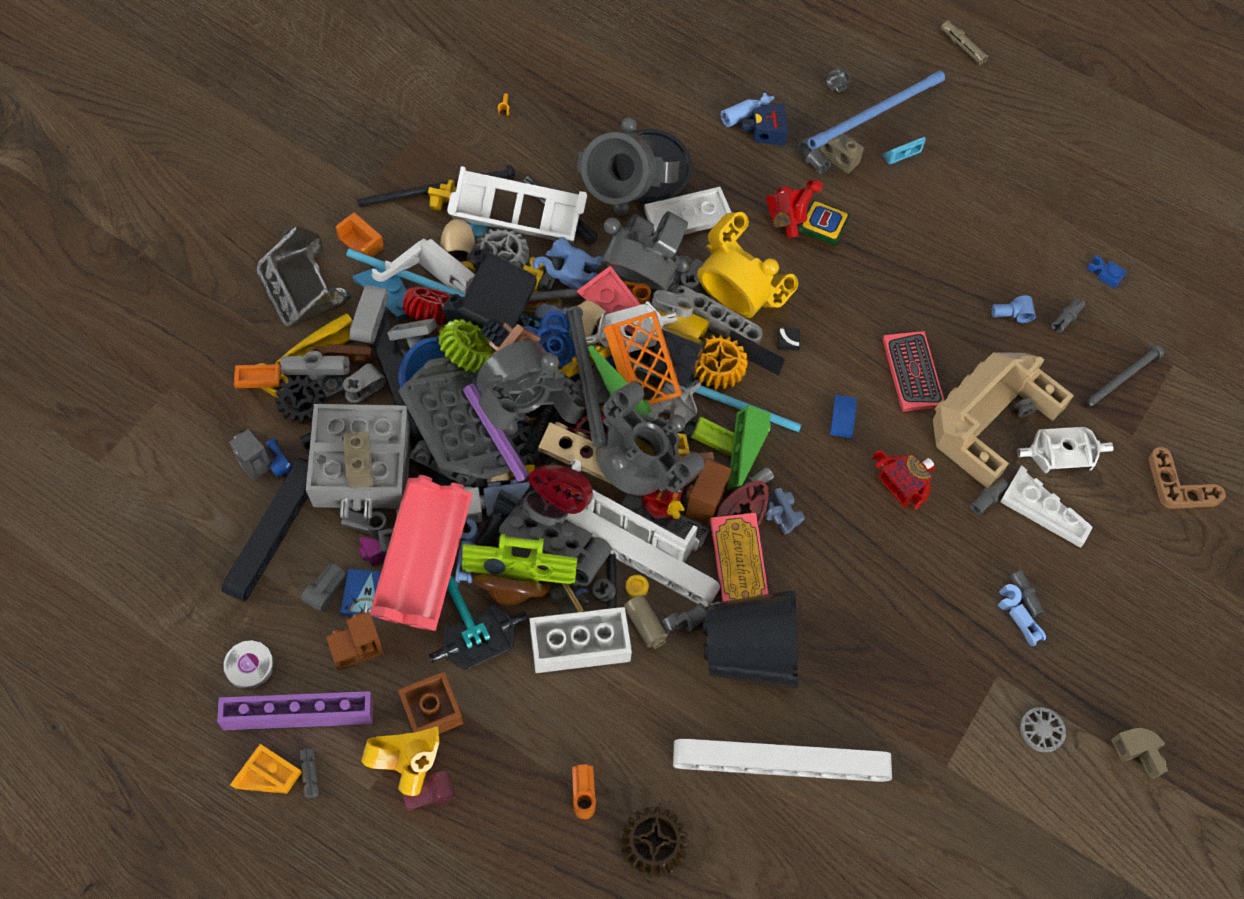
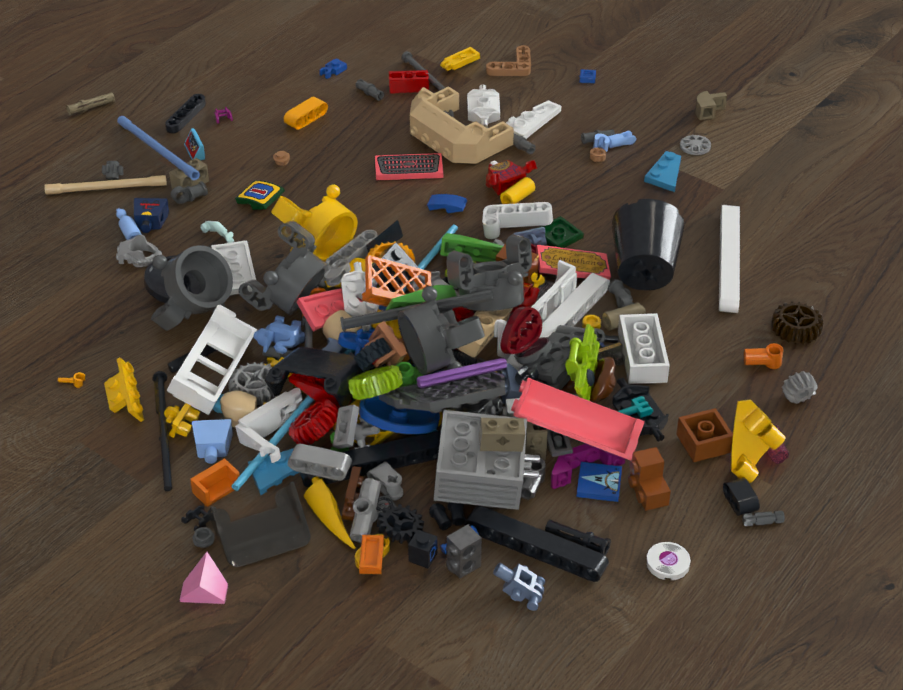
camera: 80 degrees left, 20 degrees down
medium lavender brick [217,691,374,730] -> none
light orange wing [230,744,302,794] -> none
dark grey piece [301,563,347,613] -> none
red torso [765,180,823,238] -> none
black tile [778,328,800,351] -> none
medium blue pin [992,295,1036,323] -> none
none -> tan piece [45,175,167,195]
none -> yellow bracket [104,357,144,422]
none -> light grey piece [116,235,162,267]
none -> black beam [165,94,206,134]
none -> bright pink slope [180,552,228,604]
none -> black piece [181,505,214,531]
none -> light blue torso [192,419,233,464]
none -> light aqua arm [200,221,234,243]
none -> magenta piece [214,107,233,124]
none -> medium nougat plate [273,151,290,166]
none -> light orange beam [284,97,328,130]
none -> red piece [389,70,429,93]
none -> black brick [408,530,438,569]
none -> yellow hinge [440,47,480,71]
none -> white beam [482,202,553,239]
none -> sand blue piece [493,563,545,611]
none -> yellow brick [500,177,535,204]
none -> dark green tile [538,216,584,248]
none -> black pin [545,520,611,556]
none -> blue tile [579,69,596,84]
none -> medium nougat tile [590,147,606,162]
none -> dark azure wing [644,151,681,192]
none -> black beam [723,478,760,516]
none -> light grey gear [782,371,818,404]

